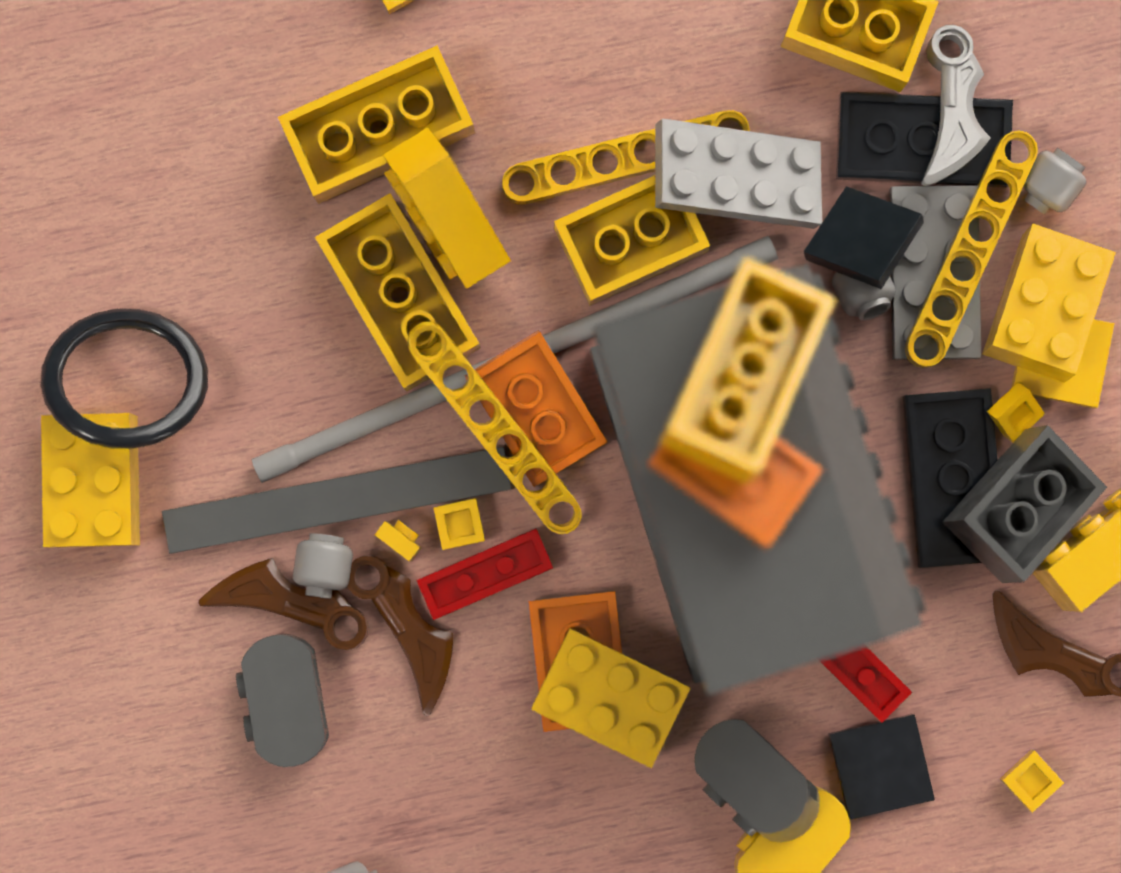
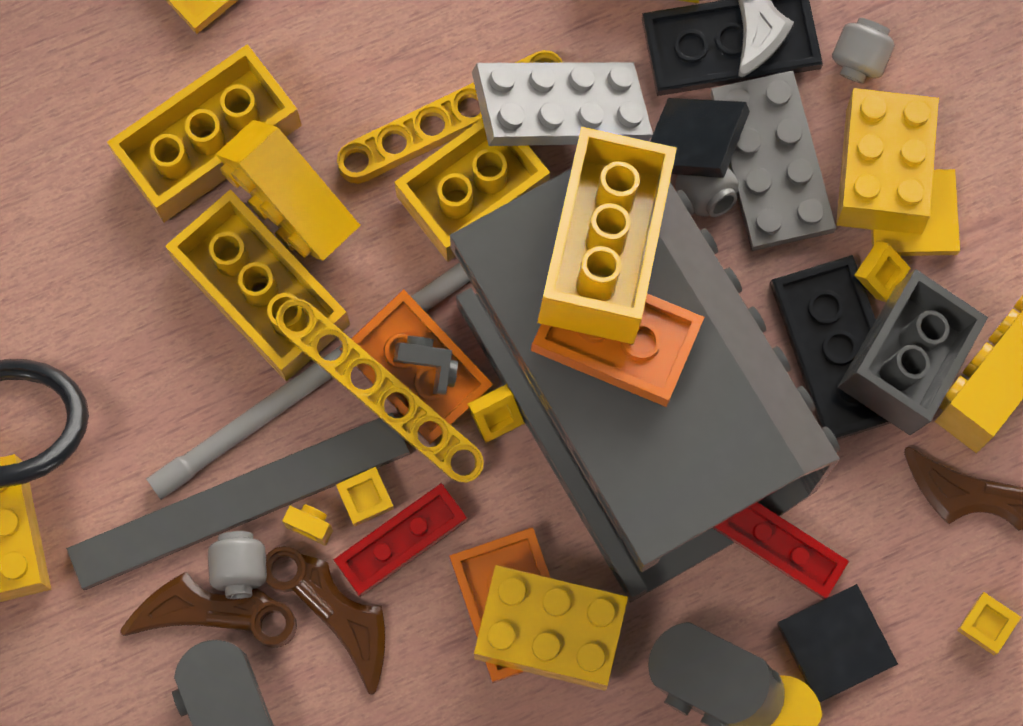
camera: 10 degrees left, 10 degrees down
yellow beam [905,130,1038,368] -> none
none -> dark grey bracket [393,336,458,395]
none -> yellow plate [468,384,524,443]

